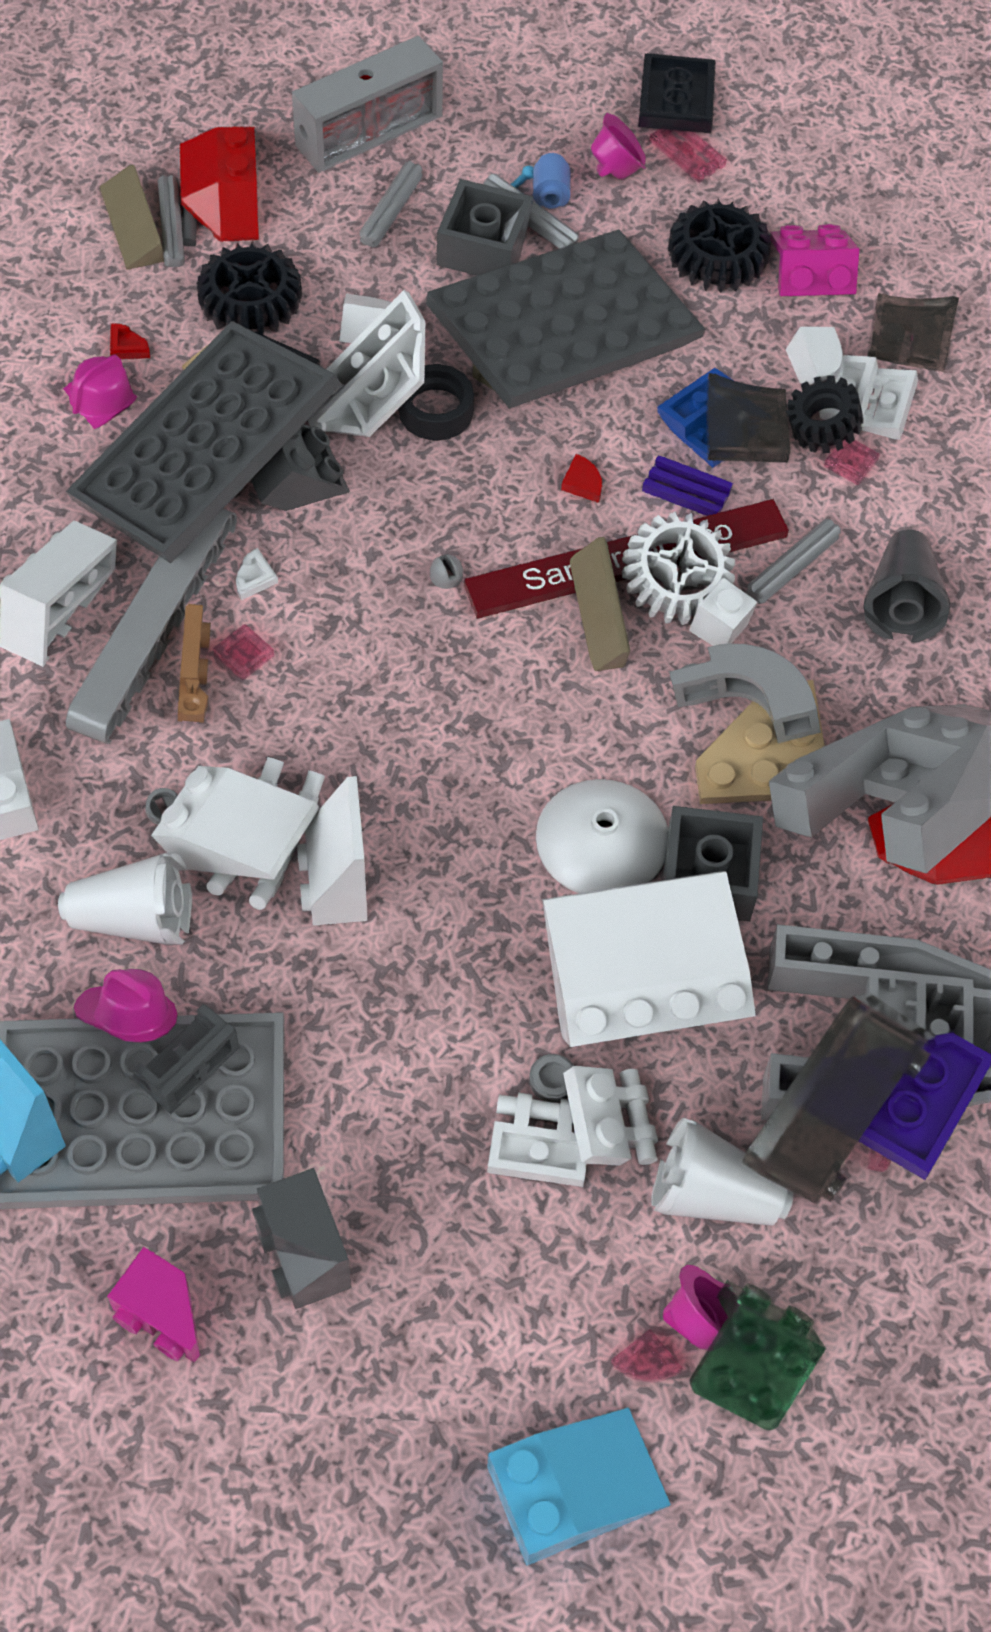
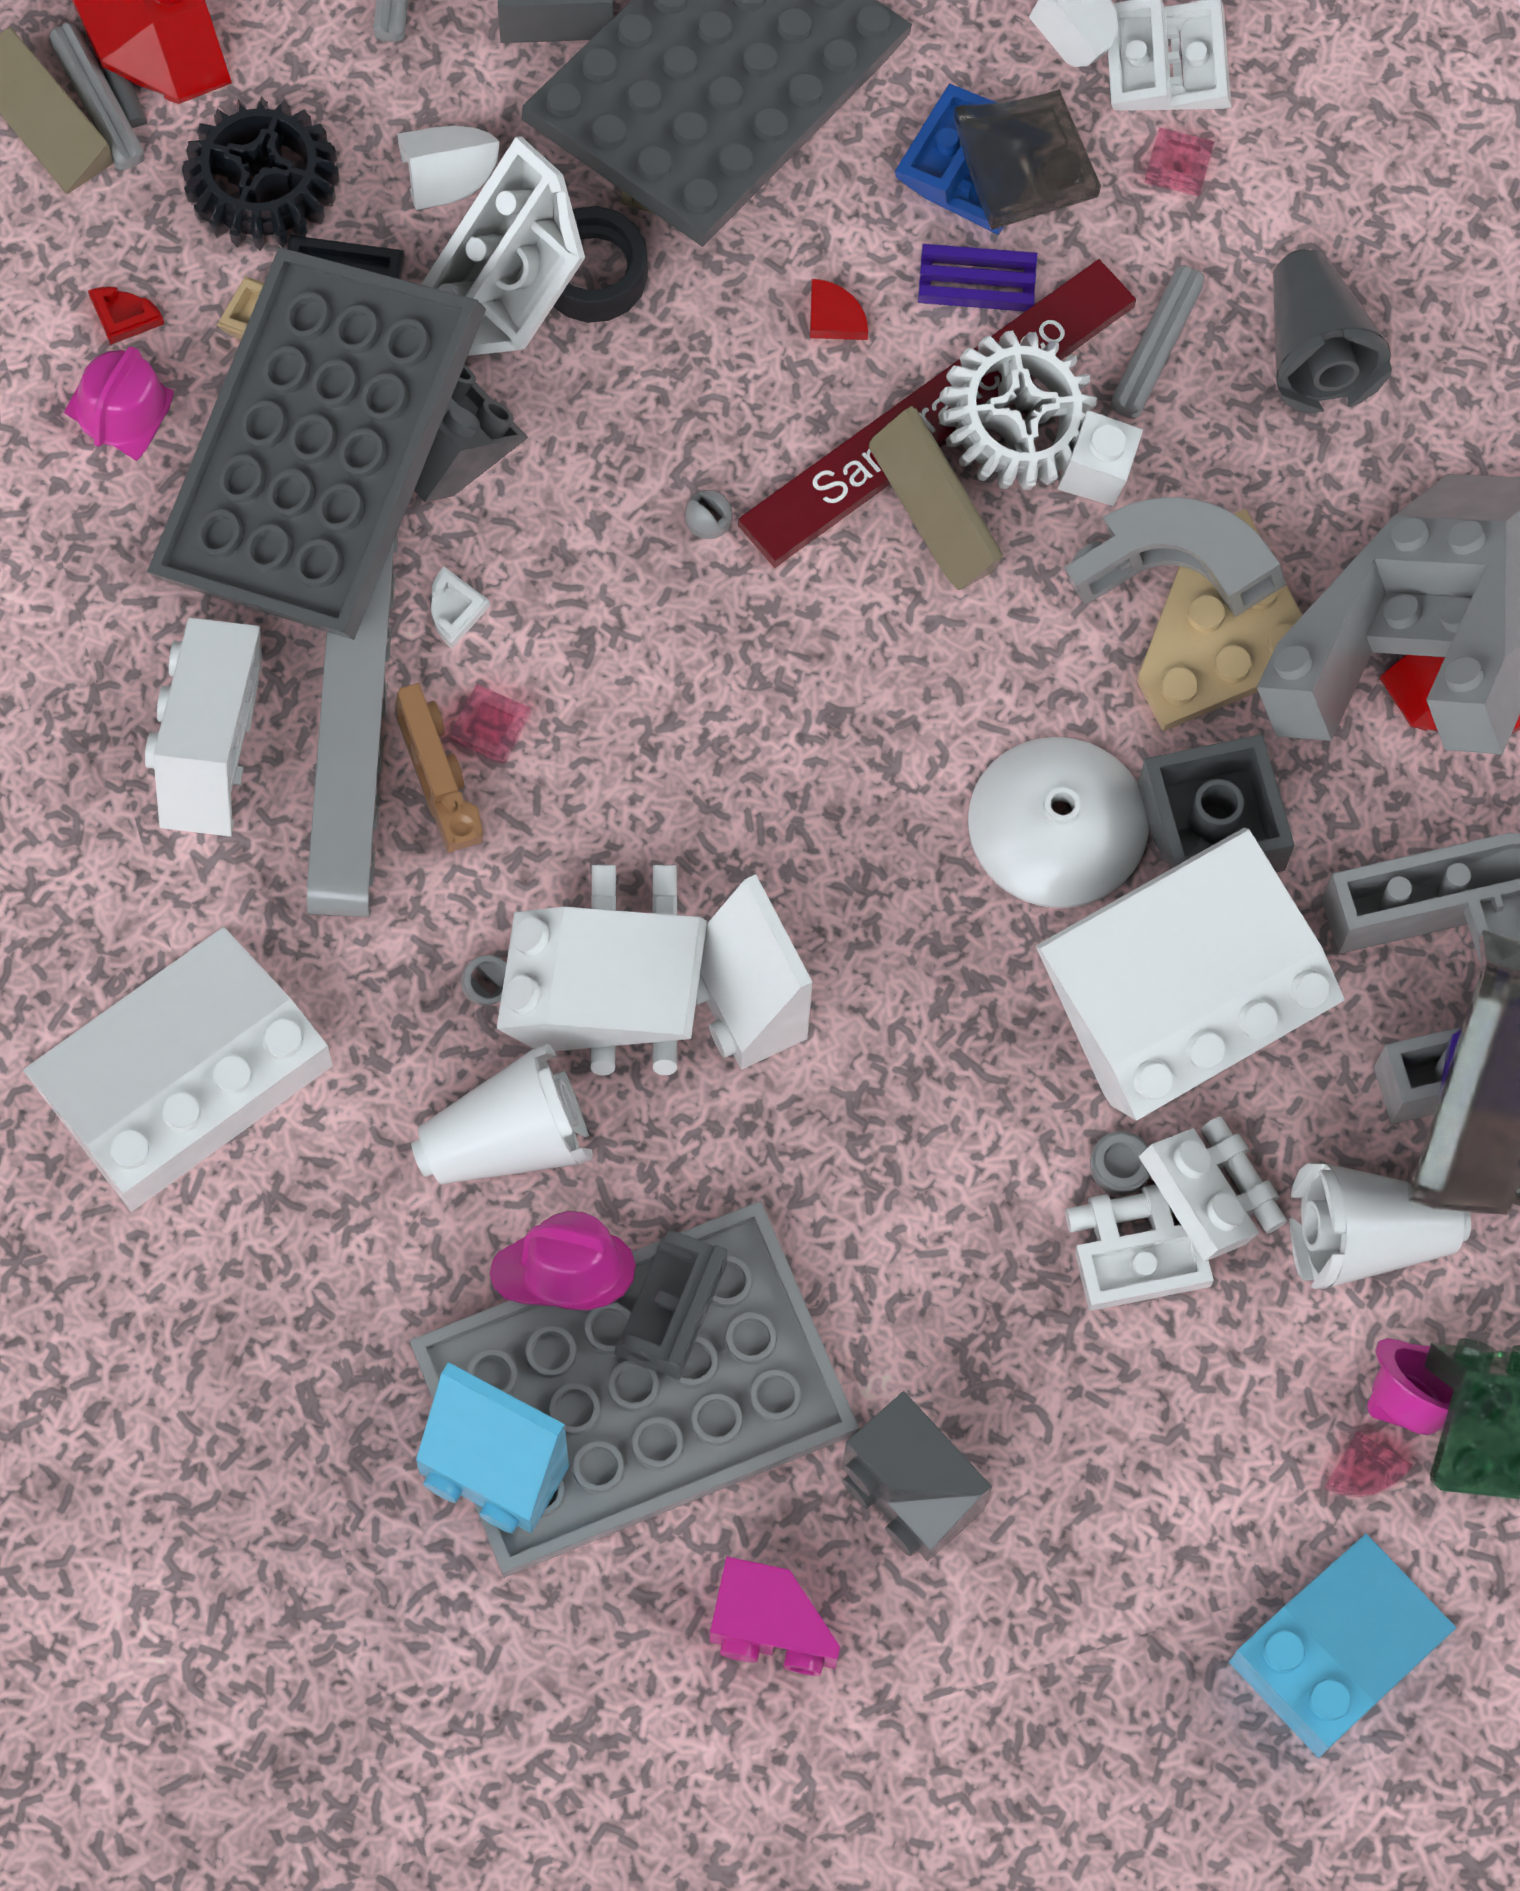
camera: 20 degrees left, 10 degrees up
black tyre [787,375,864,453] -> none

